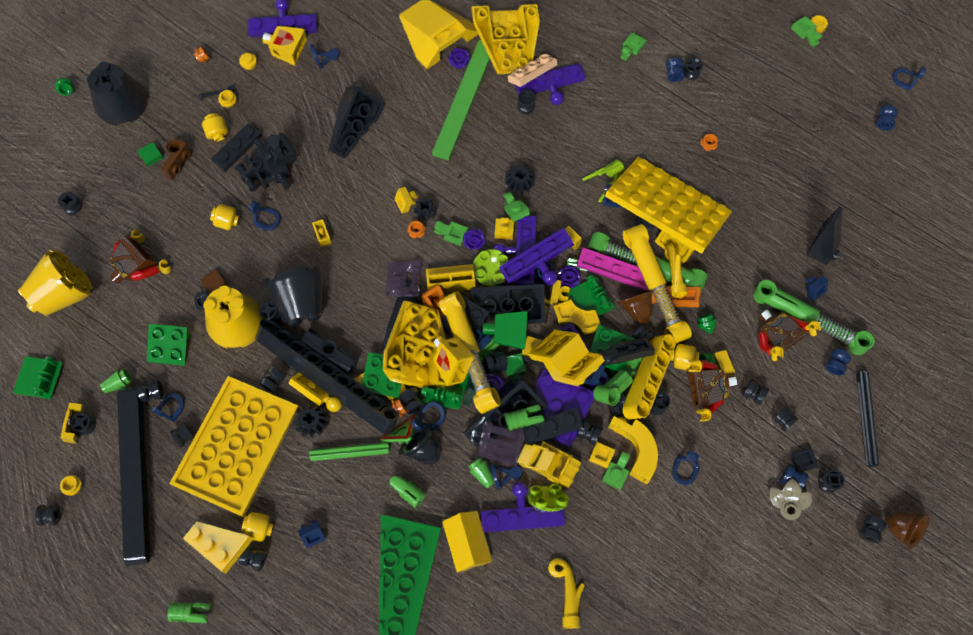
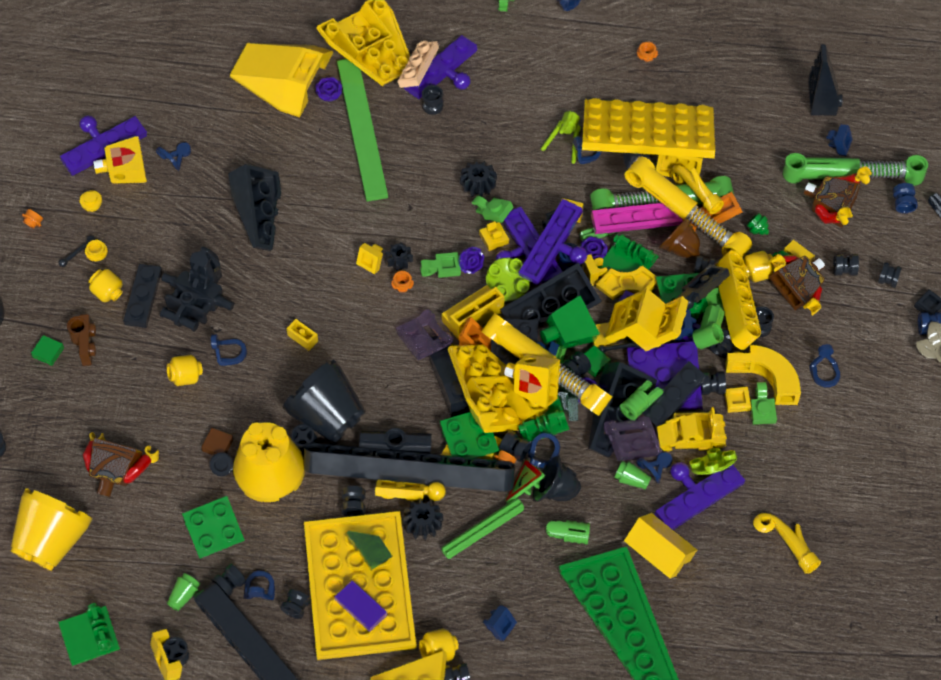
camera: 30 degrees left, 10 degrees down
none -> dark purple tile [335,580,387,632]
none -> clear green slope [345,531,393,570]

